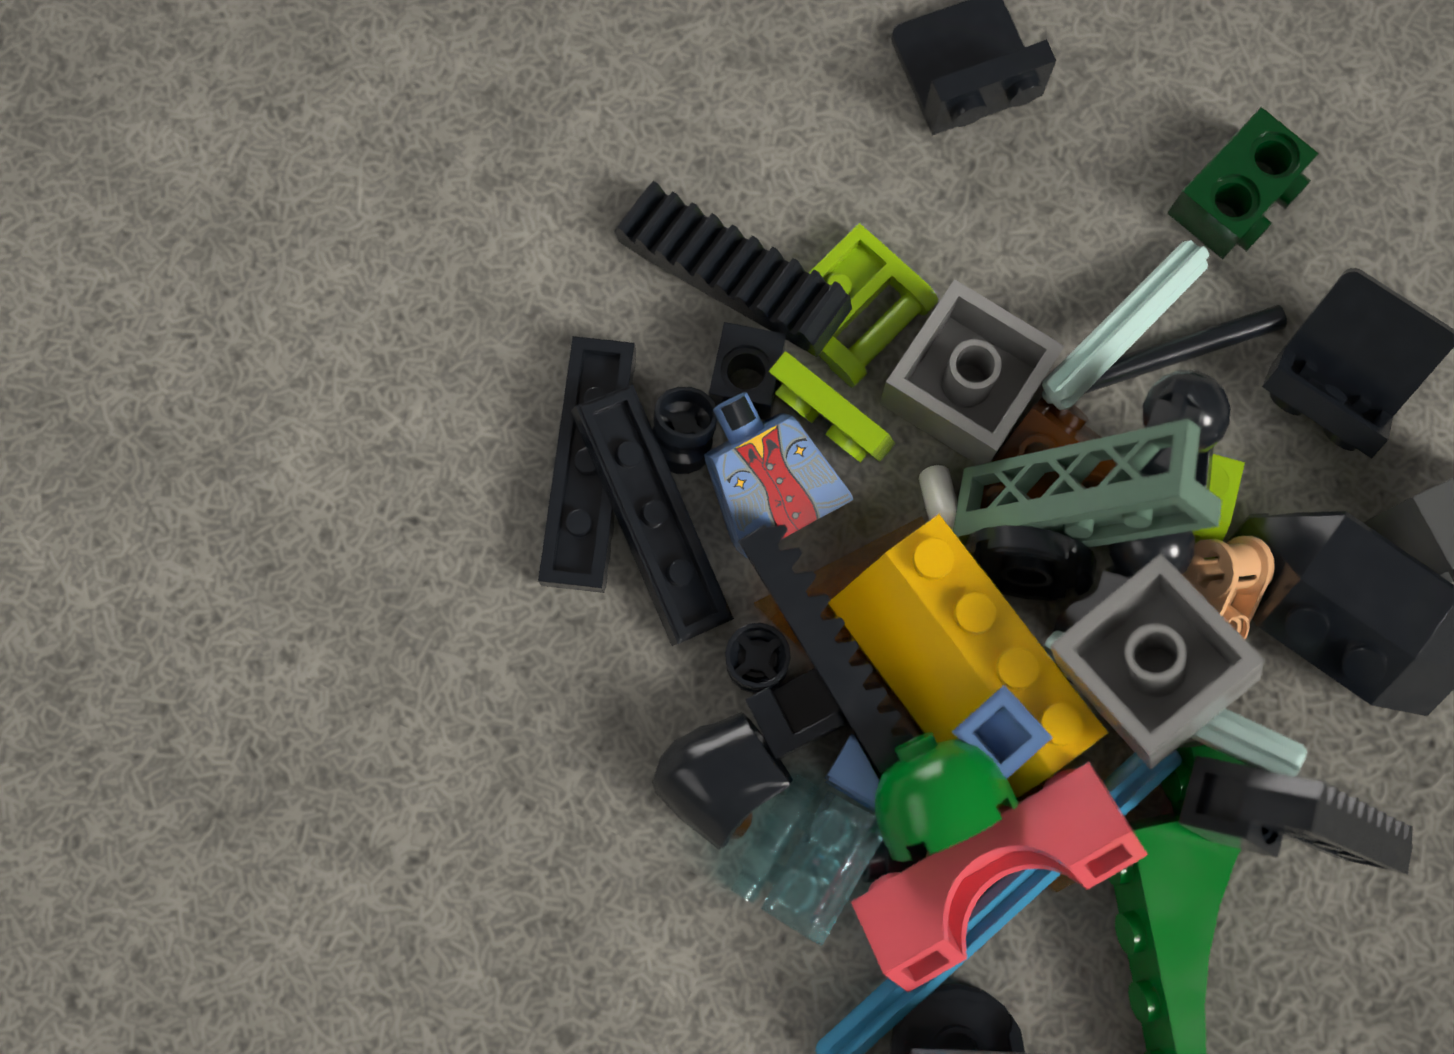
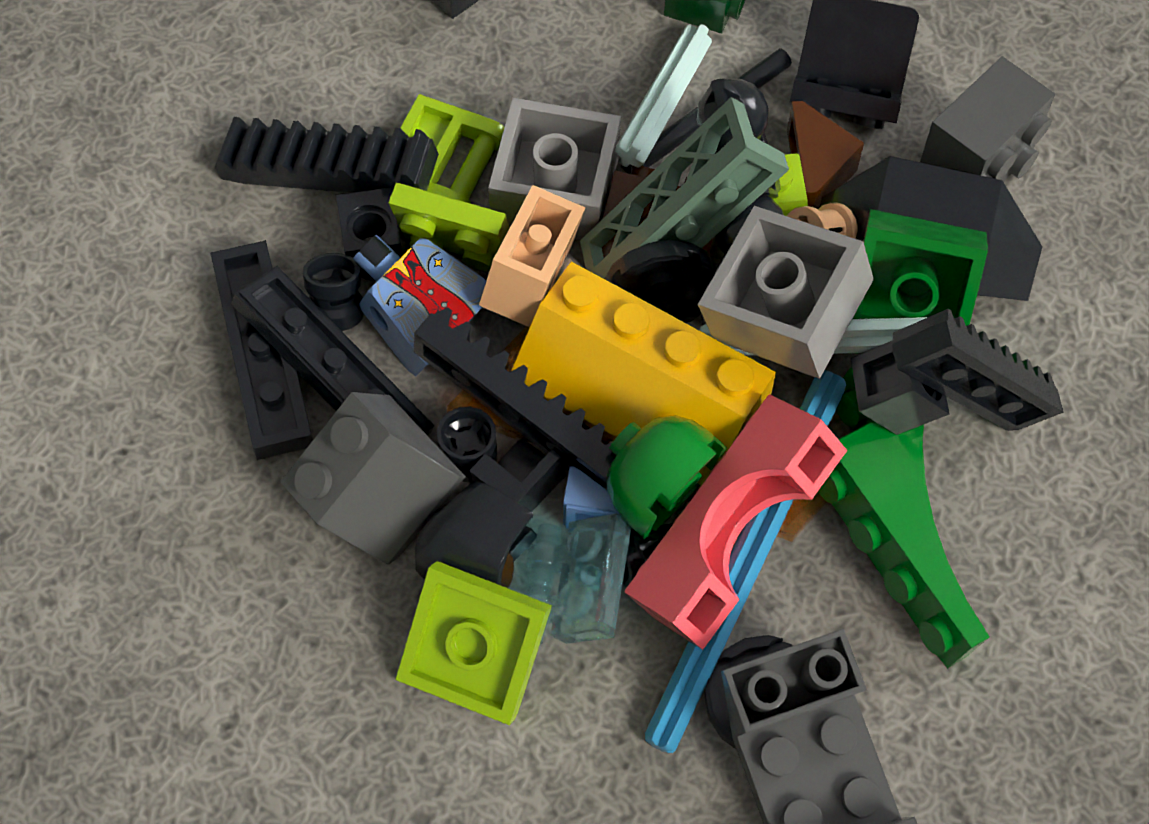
camera: 25 degrees left, 15 degrees down
medium blue slope [952,685,1053,779] -> none
none -> dark grey slope [280,392,465,564]
none -> lime plate [395,561,552,726]
none -> light nougat brick [479,185,586,327]
none -> reddish brown slope [787,101,864,209]
none -> green brick [852,209,988,326]

